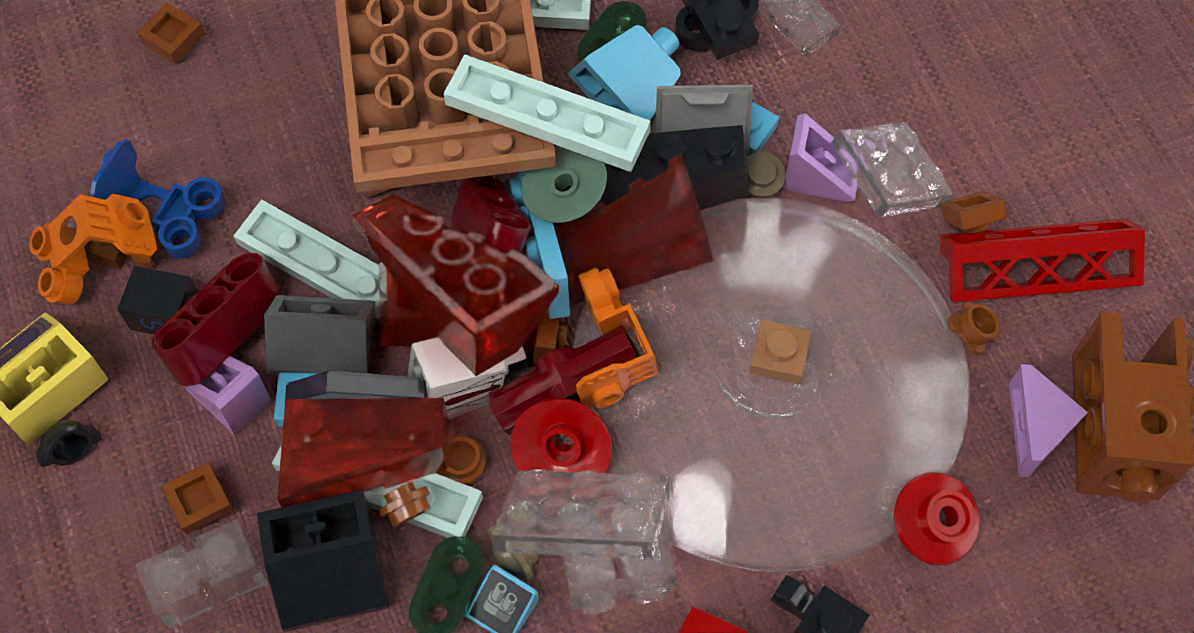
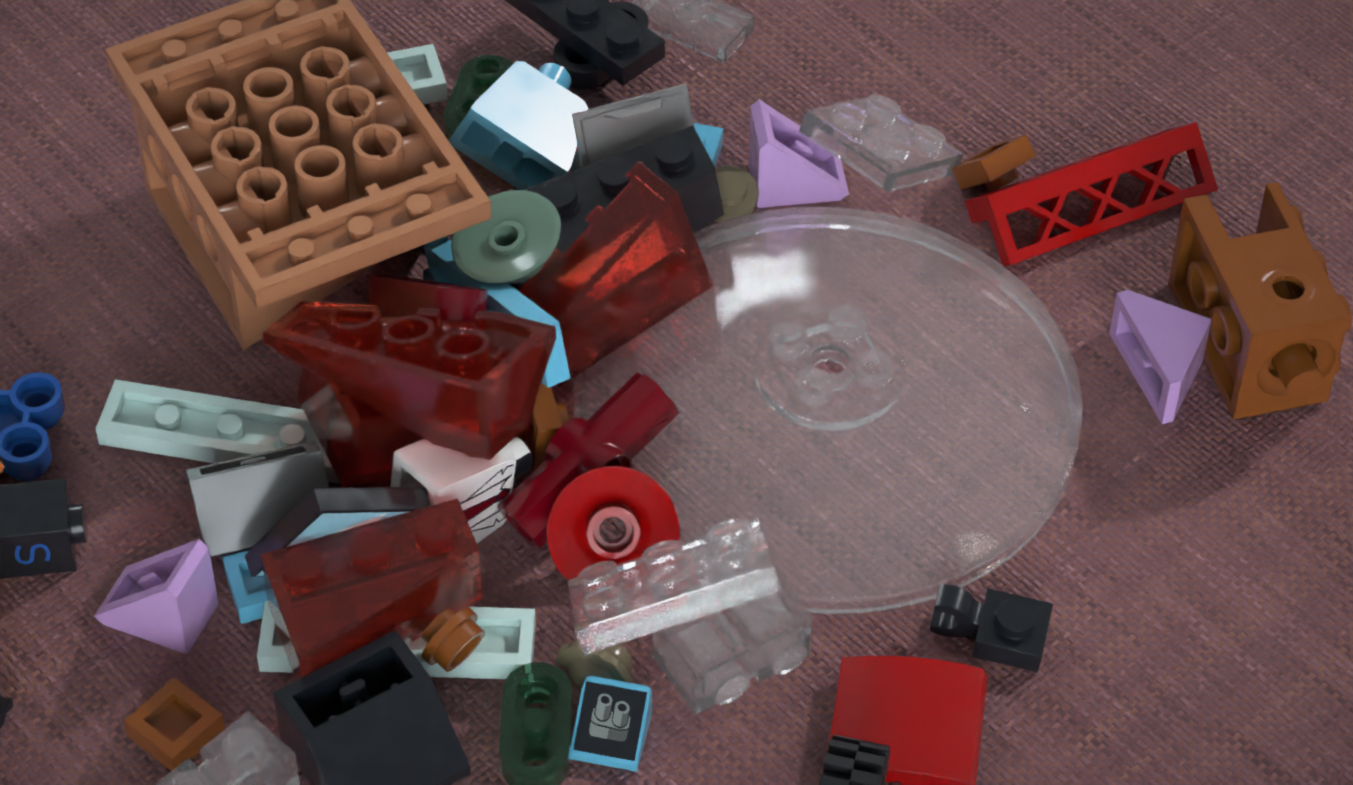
camera: 20 degrees left, 15 degrees down
dark red beam [151,253,284,386] -> none
dark orange plate [435,436,487,485] -> none
light aqua plate [443,54,651,172] -> none
orange piece [576,267,659,408] -> none
medium nougat plate [749,319,812,385] -> none
red piece [894,472,980,565] -> none
dark orange plate [947,302,1000,355] -> none

